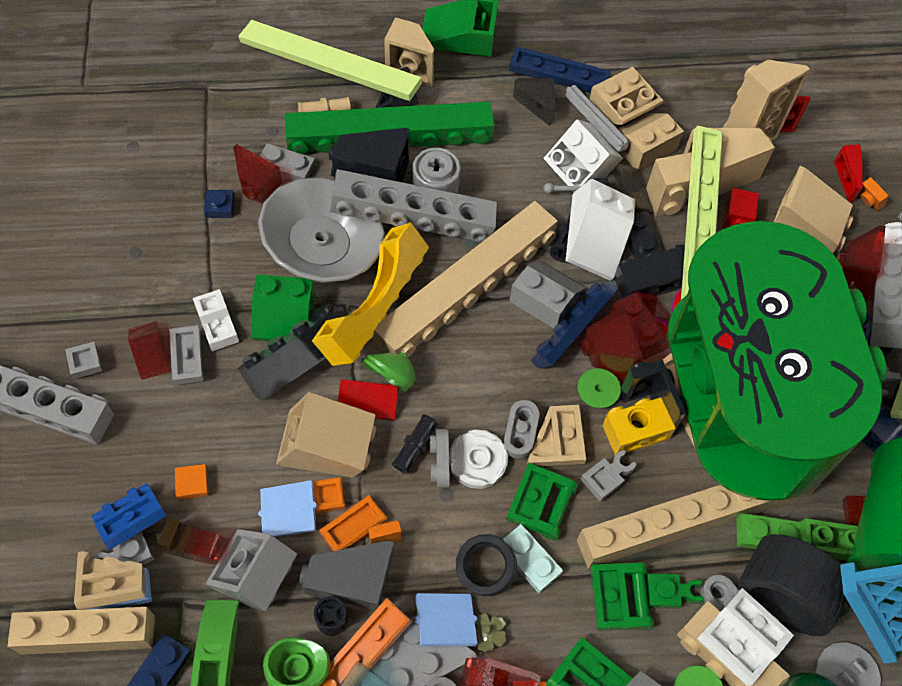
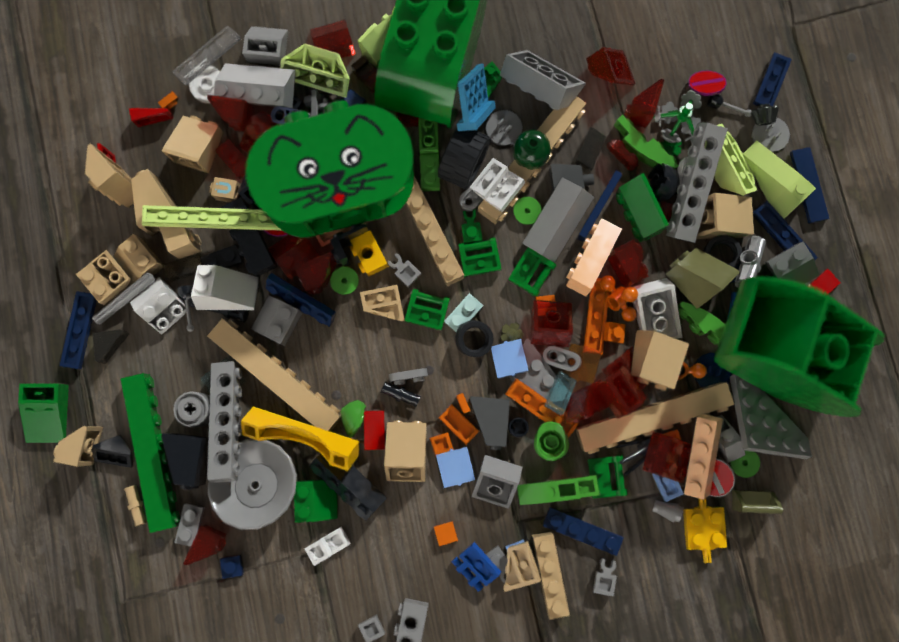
camera: 90 degrees left, 20 degrees up
clear red slope [128,321,170,380] -> none
leg [158,518,225,565] -> none
light grey plate [169,325,204,385] -> none
yellowish green tile [238,20,422,101] -> none
white tile [449,430,508,489] -> none
light grey plate [503,400,539,459] -> none
red brick [722,188,759,229] -> none

